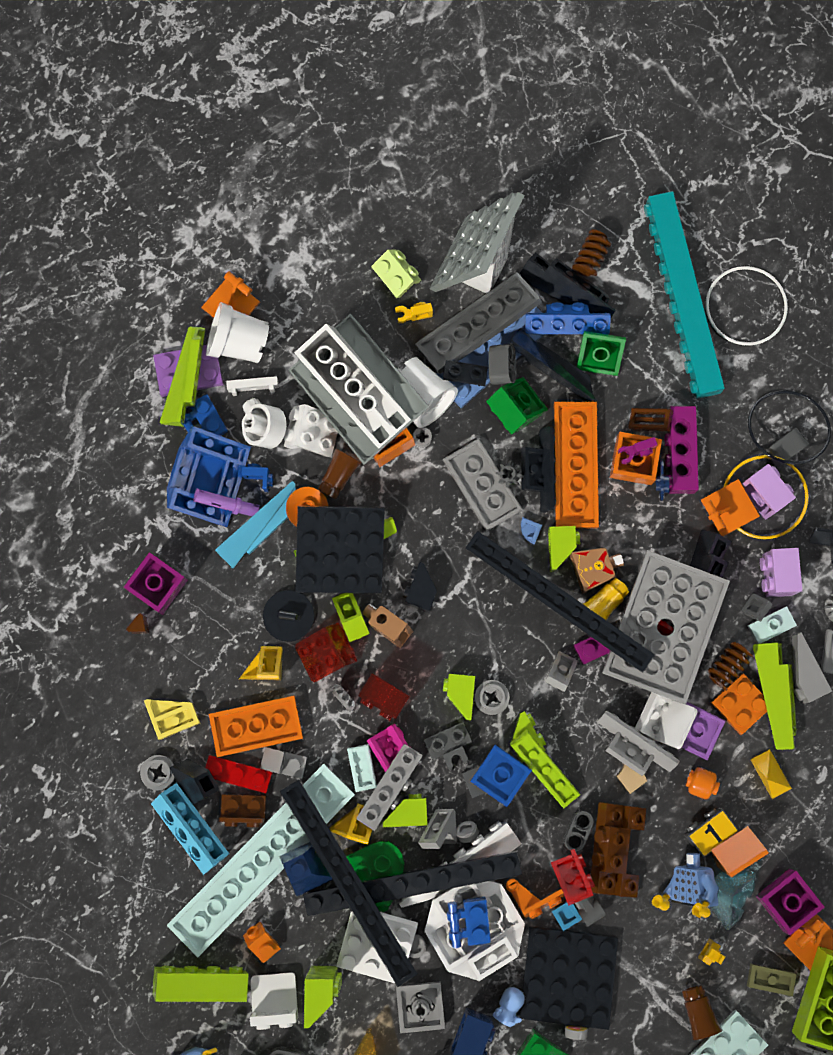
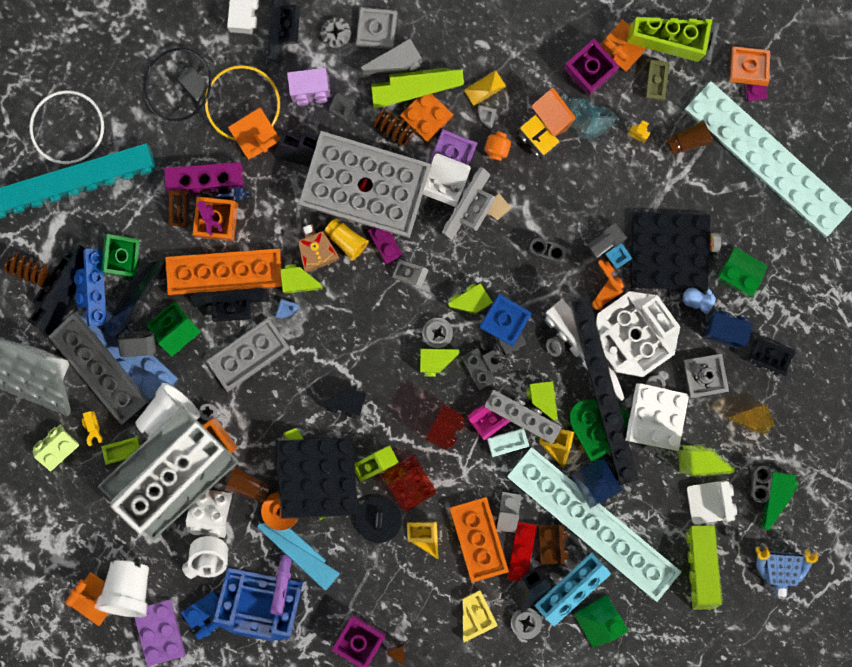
camera: 85 degrees left, 5 degrees up
lime wedge [160,327,205,427] -> none
white piece [226,376,279,396] -> none
blue bracket [242,464,273,492] -> none
orange bracket [243,922,281,963] -> none
black plate [280,780,417,987] -> none
light grey gear [332,684,359,713] -> none
medium nougat torso [363,604,413,649] -> none
light grey slope [418,809,457,849] -> none
black hinge [443,360,488,386] -> none
blue plate [447,897,491,948] -> none
black plate [466,531,656,673] -> none
dark grey gear [496,461,524,488] -> none
lime tile [509,729,580,808] -> none
red bracket [551,849,595,906] -> none
reddish brown bracket [591,802,647,898] -> none
medium blue torso [652,853,719,918] -> none
lavender brick [742,464,796,520] -> none
light aqua plate [748,606,797,644] -> none
none -> lime tile [101,436,142,465]
none -> light grey tile [478,105,497,129]
none -> green slope [573,594,629,648]

